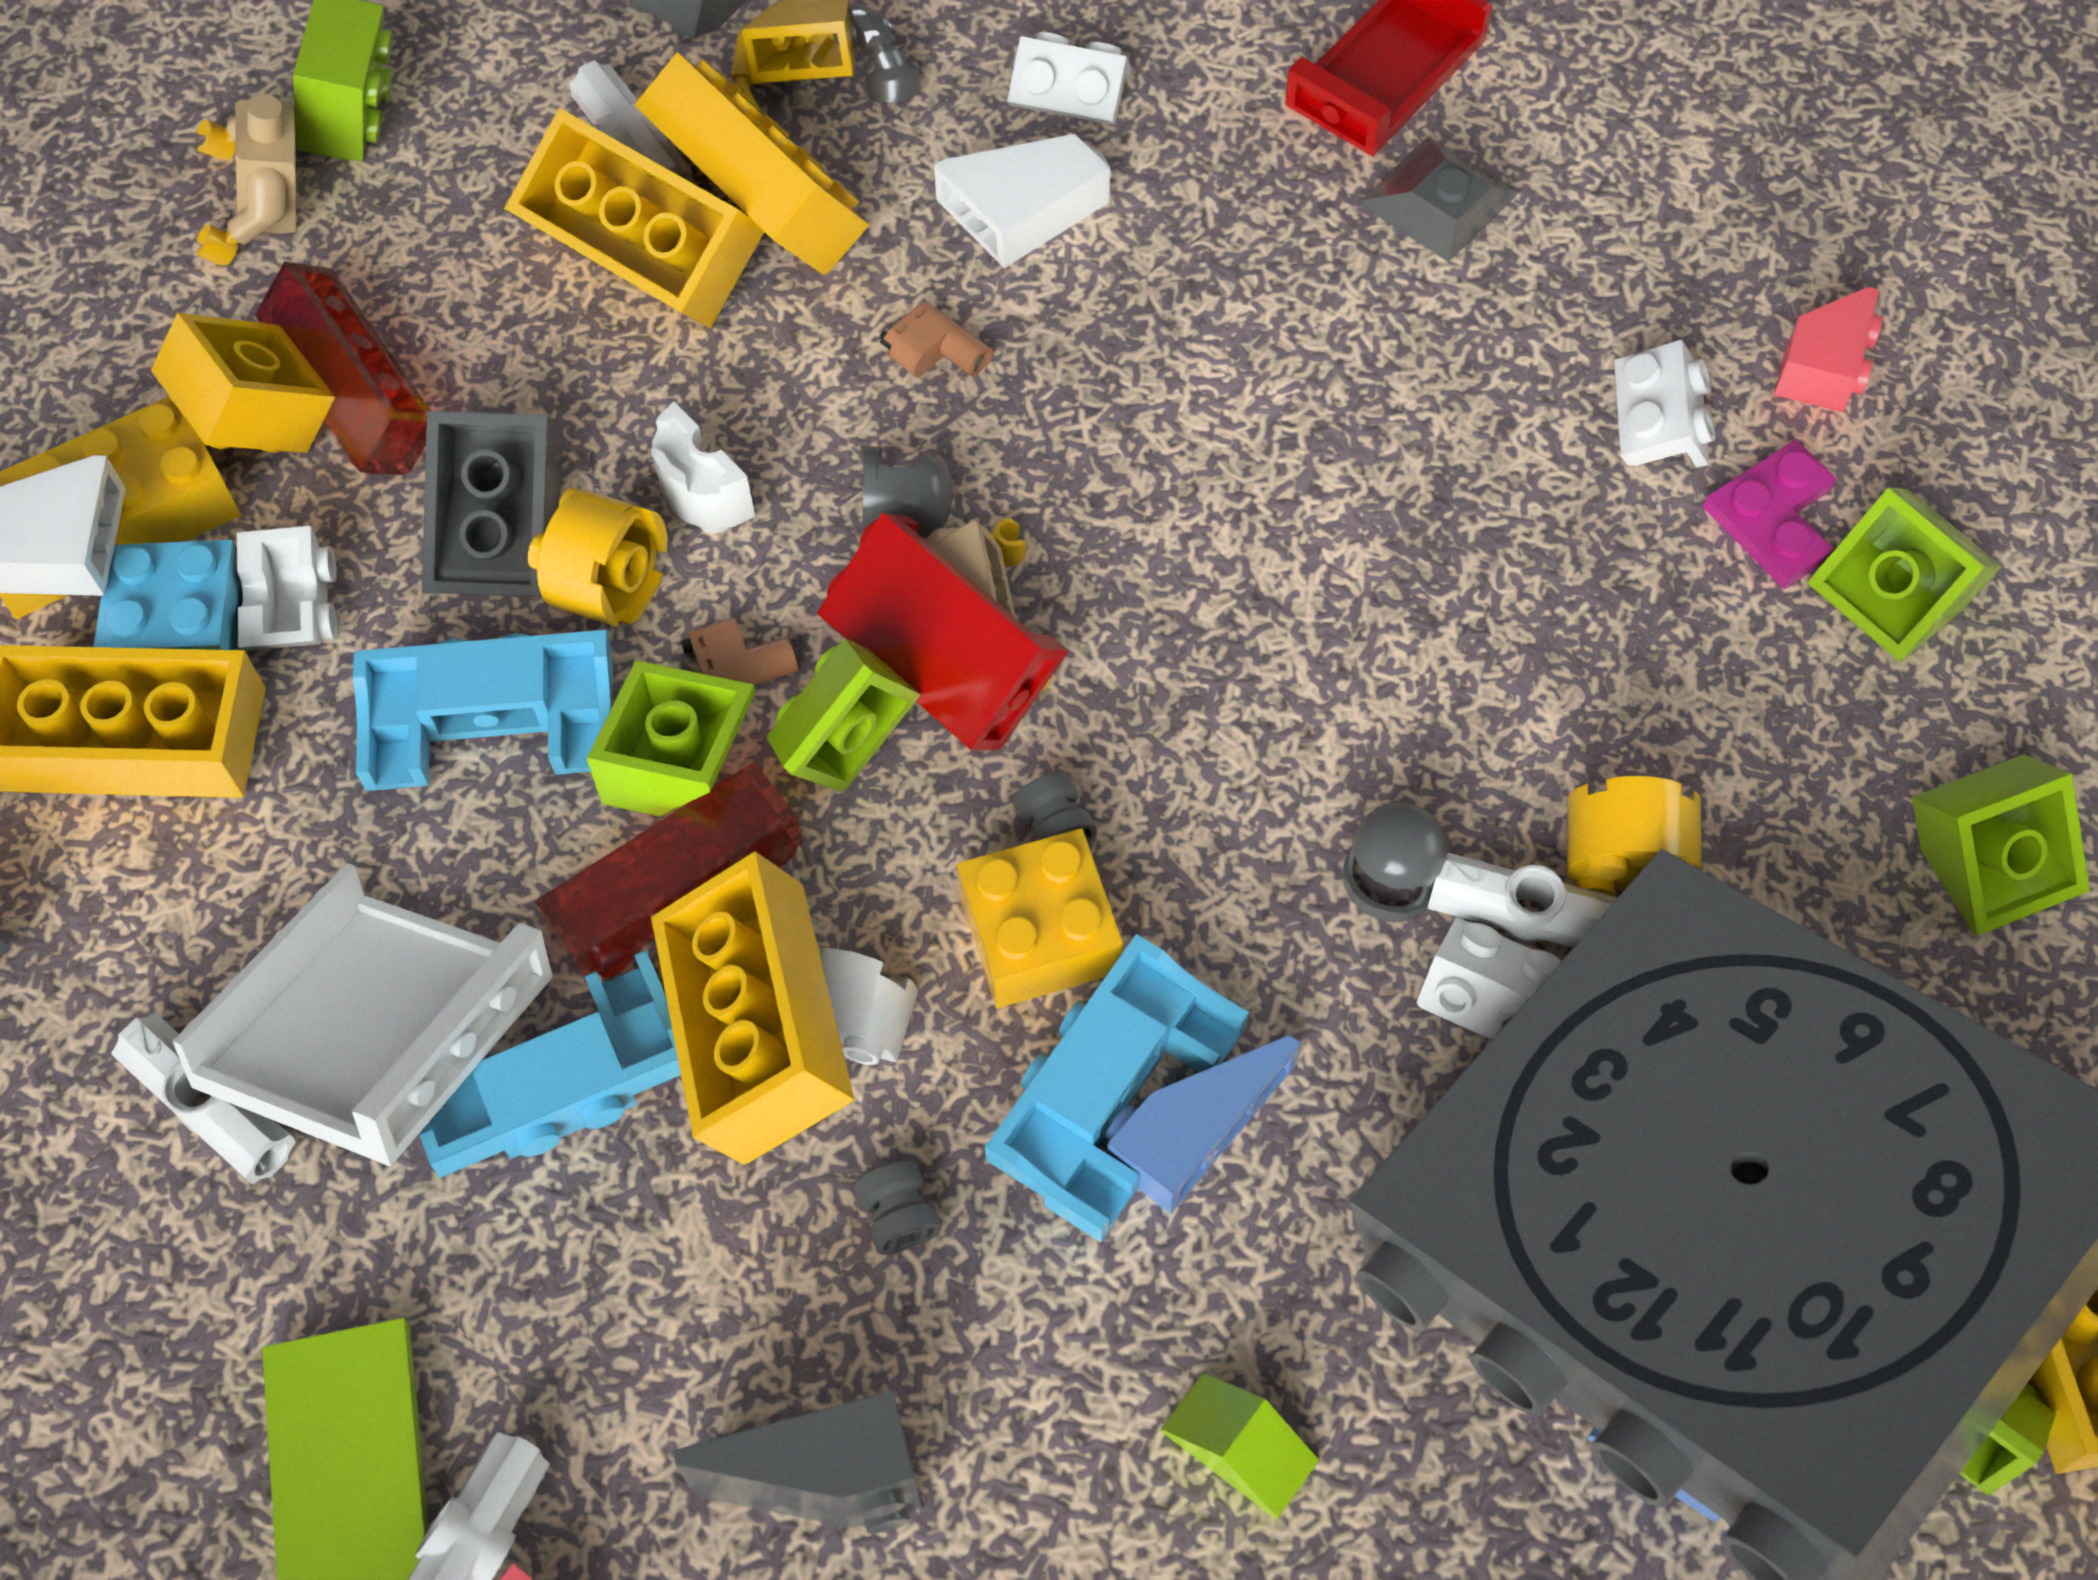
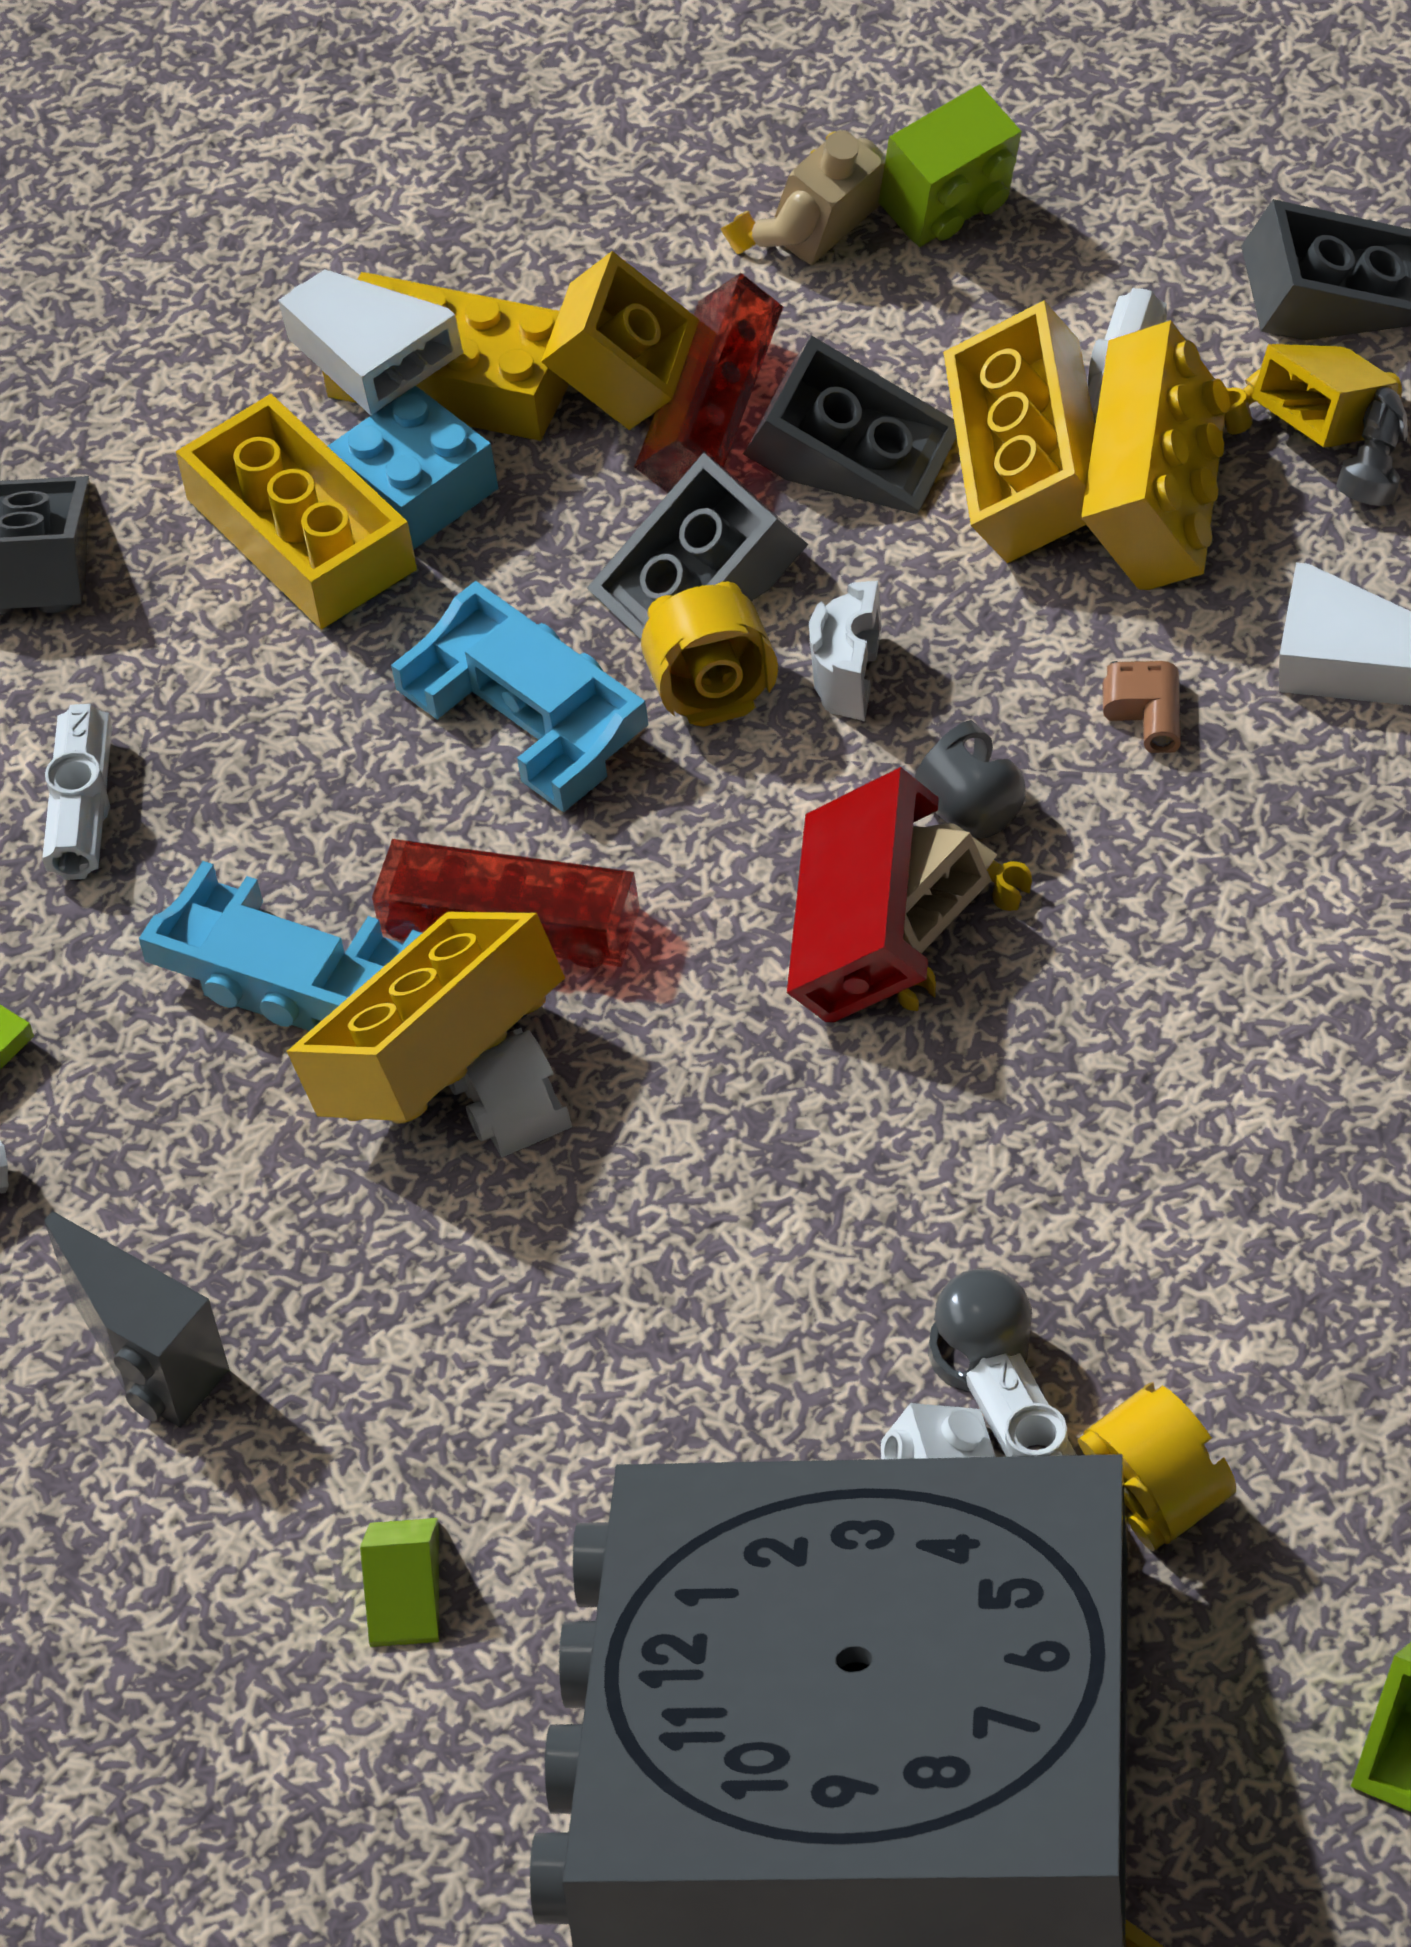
camera: 55 degrees right, 10 degrees down
white panel [173,863,553,1166] -> none
white cylinder [237,526,338,651] -> none
lime slope [587,660,756,817] -> none
nougat piece [681,617,799,685] -> none
lime slope [766,637,921,792] -> none
dark grey wheel [854,1161,941,1255] -> none
yellow brick [956,828,1123,1009] -> none
medium azure bracket [985,934,1249,1242] -> none
dark grey wheel [1013,772,1097,844] -> none
medium blue slope [1106,1035,1301,1214] -> none
none -> dark grey slope [743,335,957,514]

